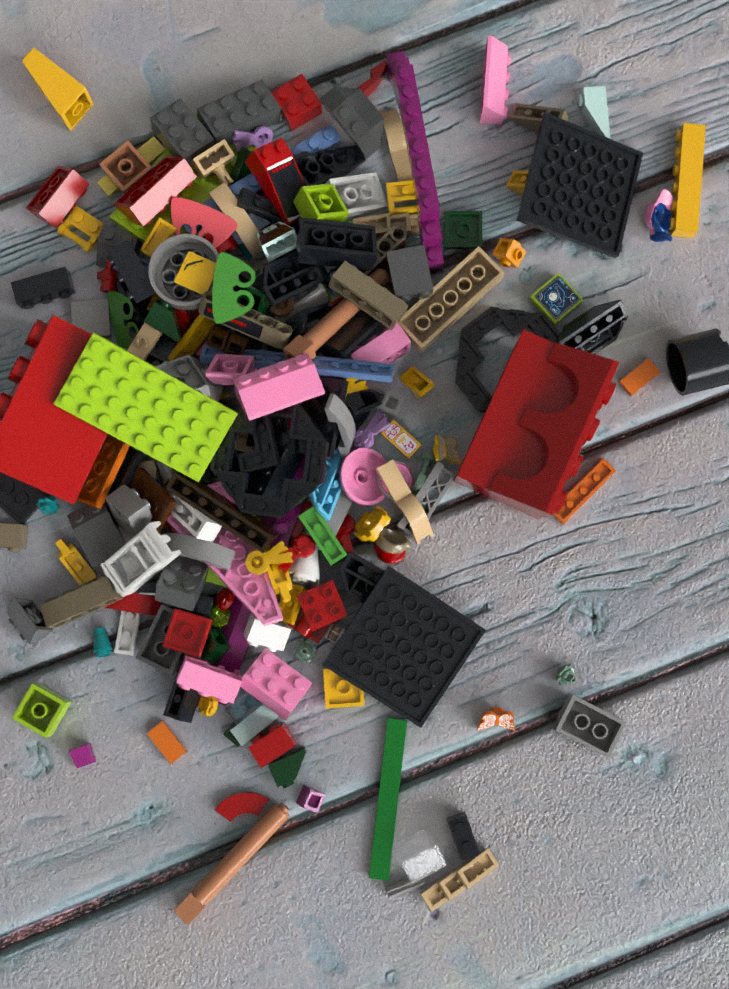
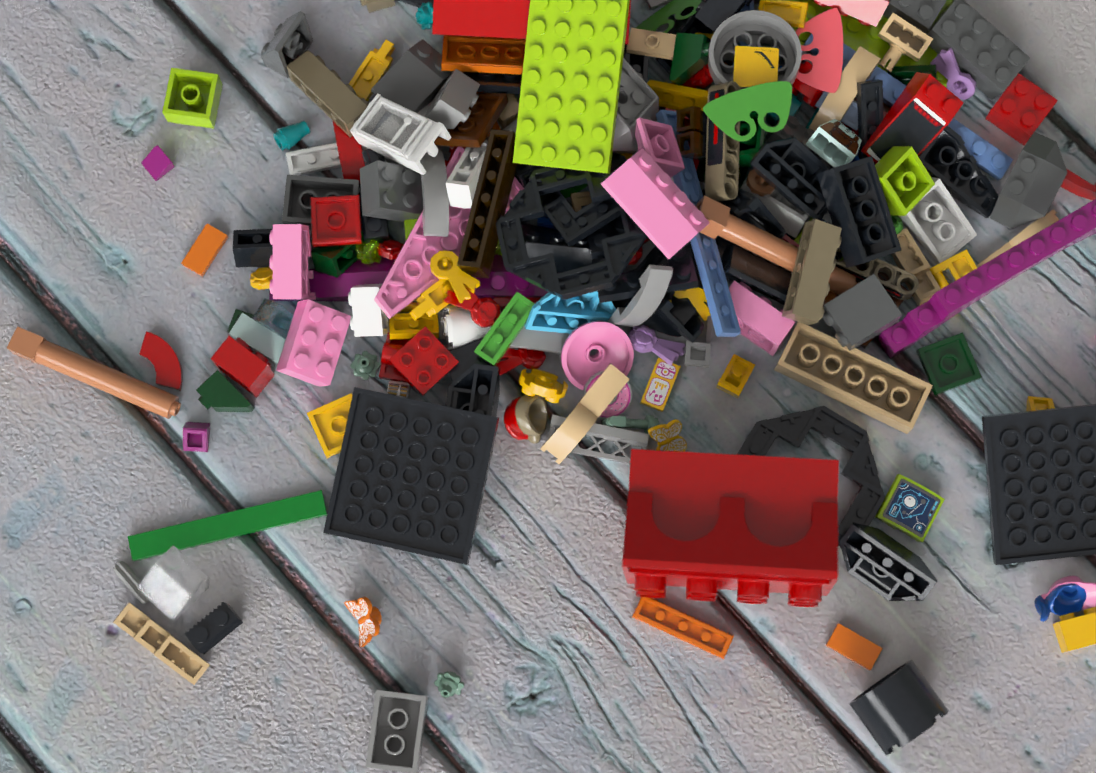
camera: 70 degrees right, 5 degrees down
light orange brick [492,238,526,268] -> none

